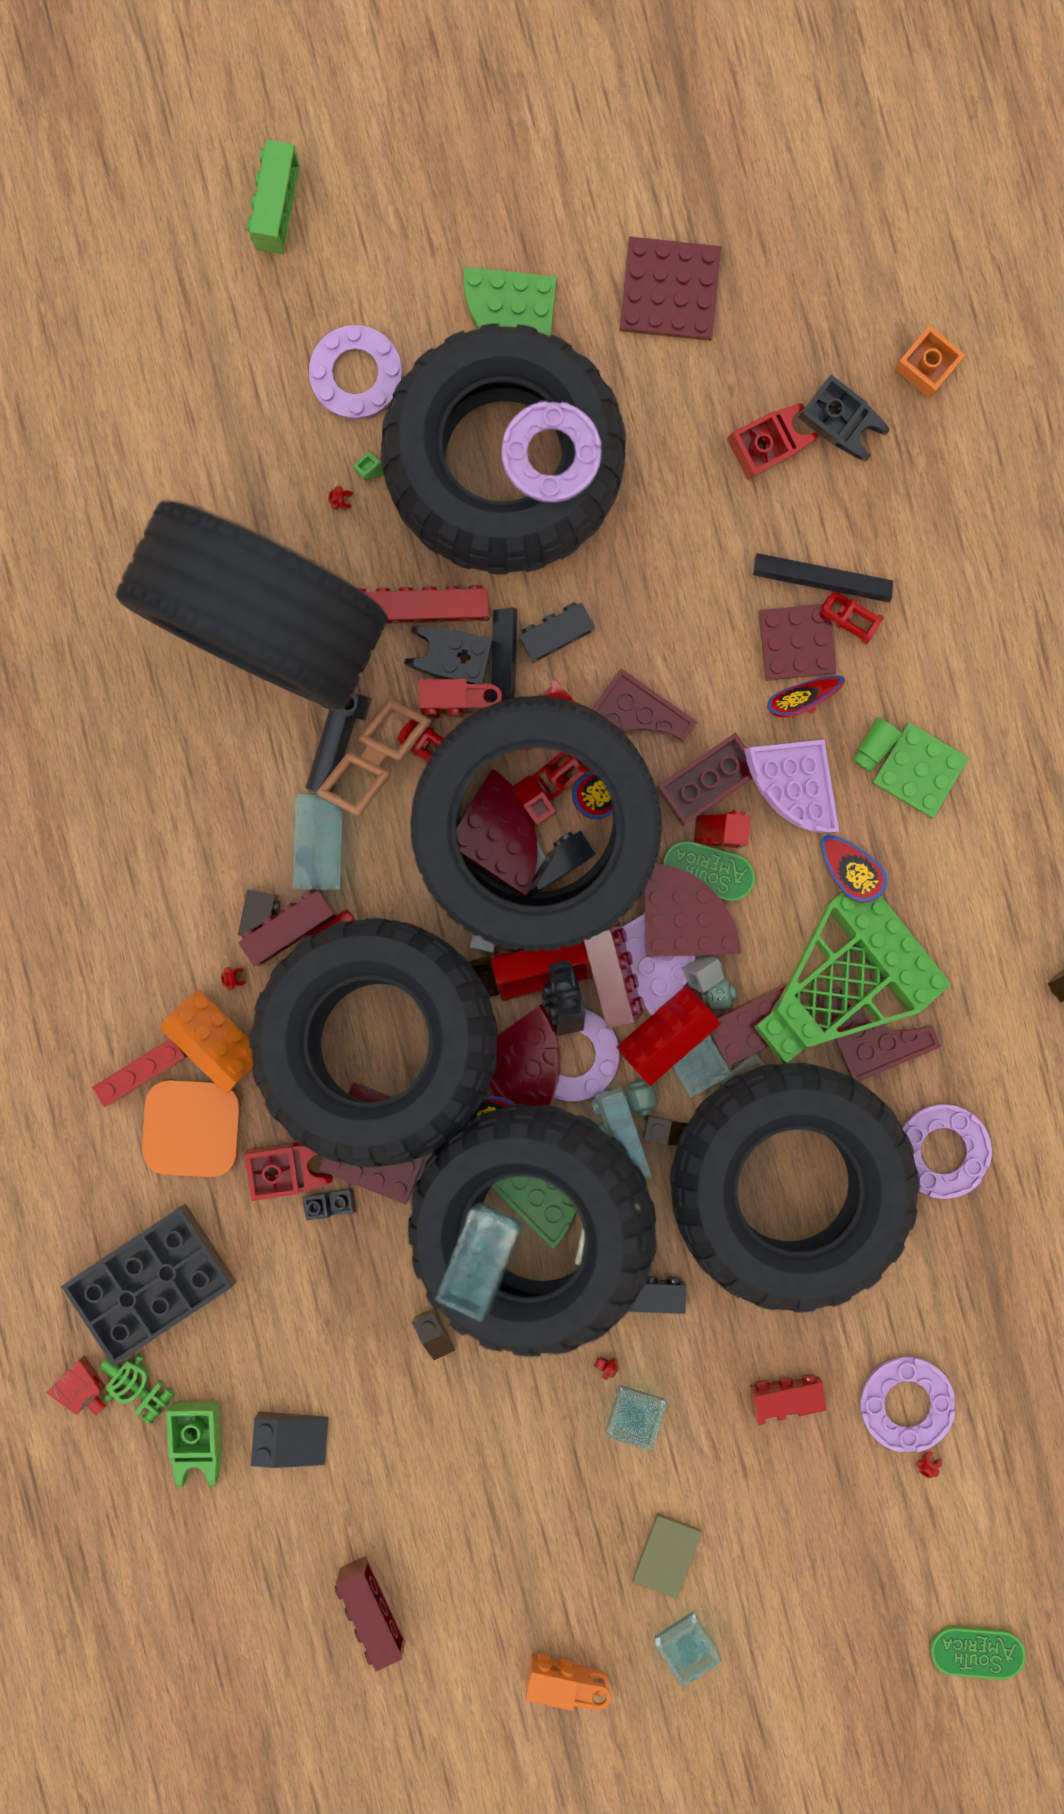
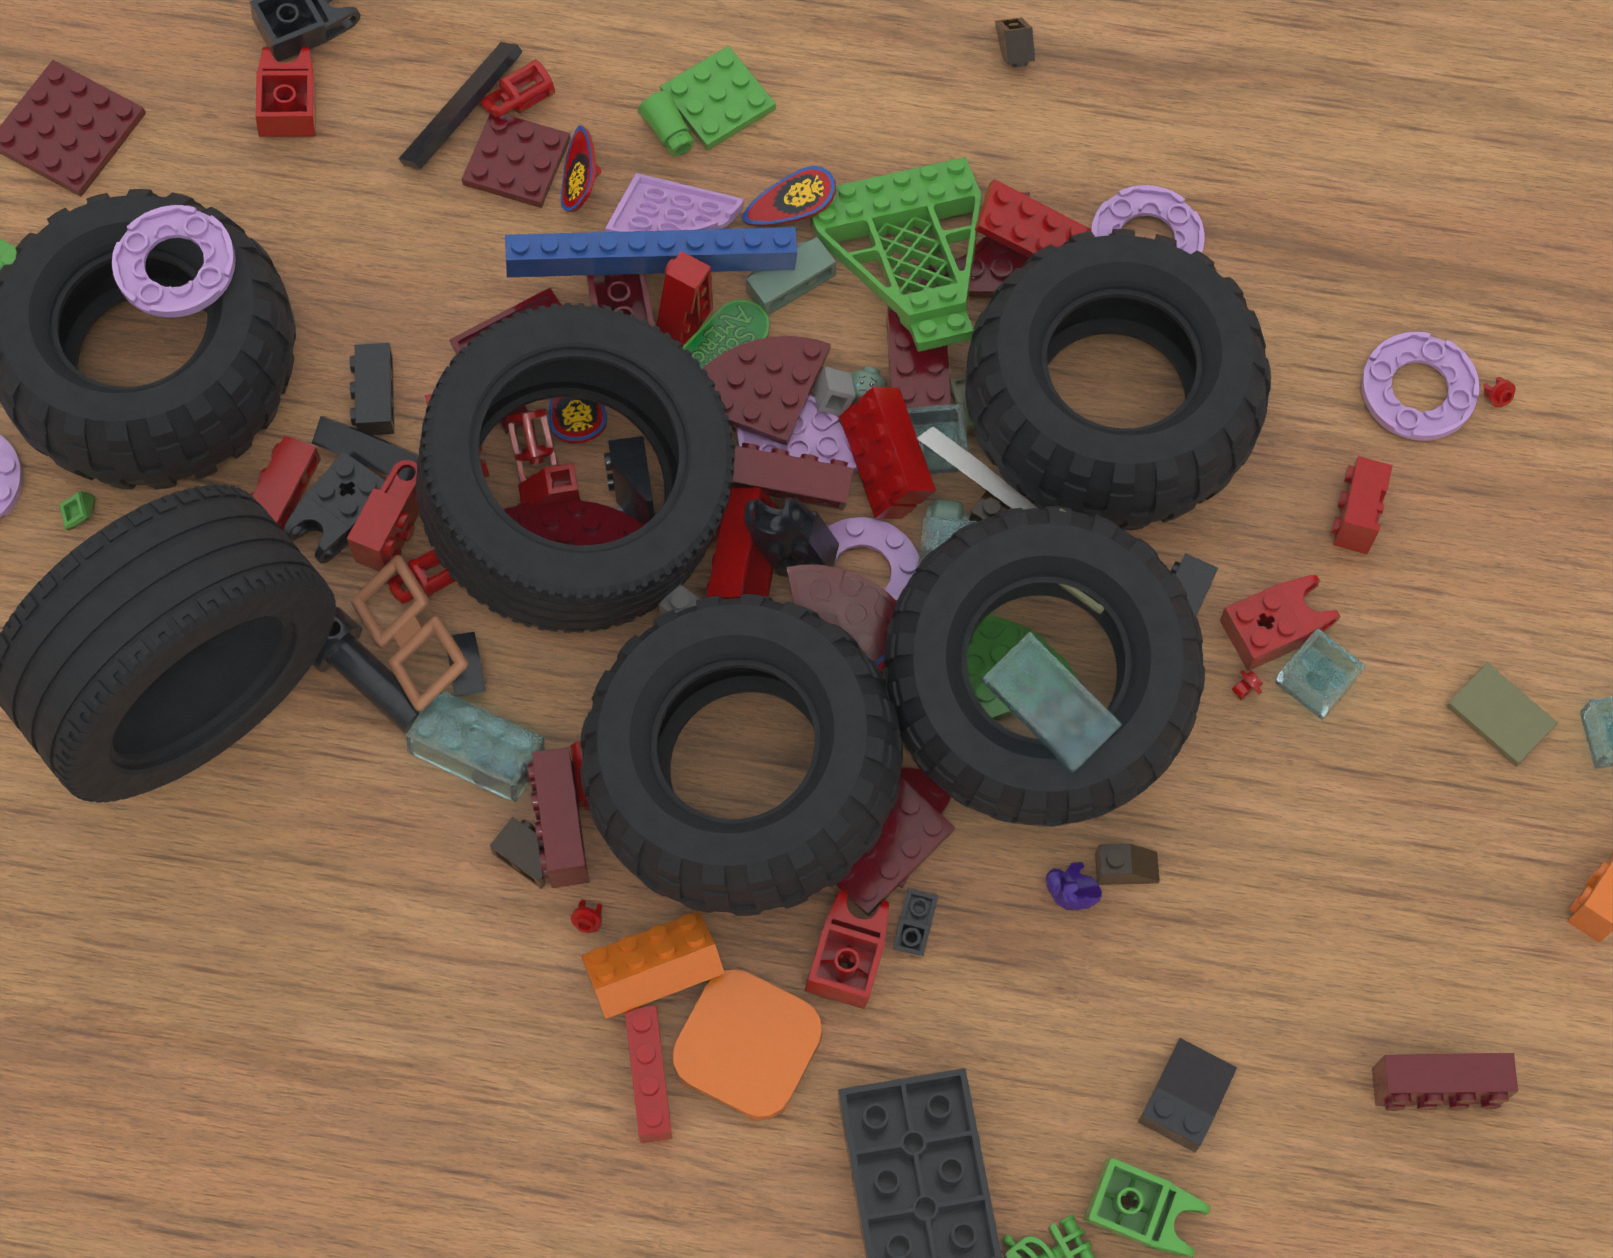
camera: 65 degrees left, 20 degrees down
none -> black slope [447,632,485,696]
none -> blue brick [505,227,797,278]
none -> sand green brick [746,237,836,316]
none -> white sticker [917,427,1037,509]
none -> red plate [974,179,1091,258]
none -> dark purple hair [1046,862,1102,911]
none -> red brick [1220,575,1341,671]

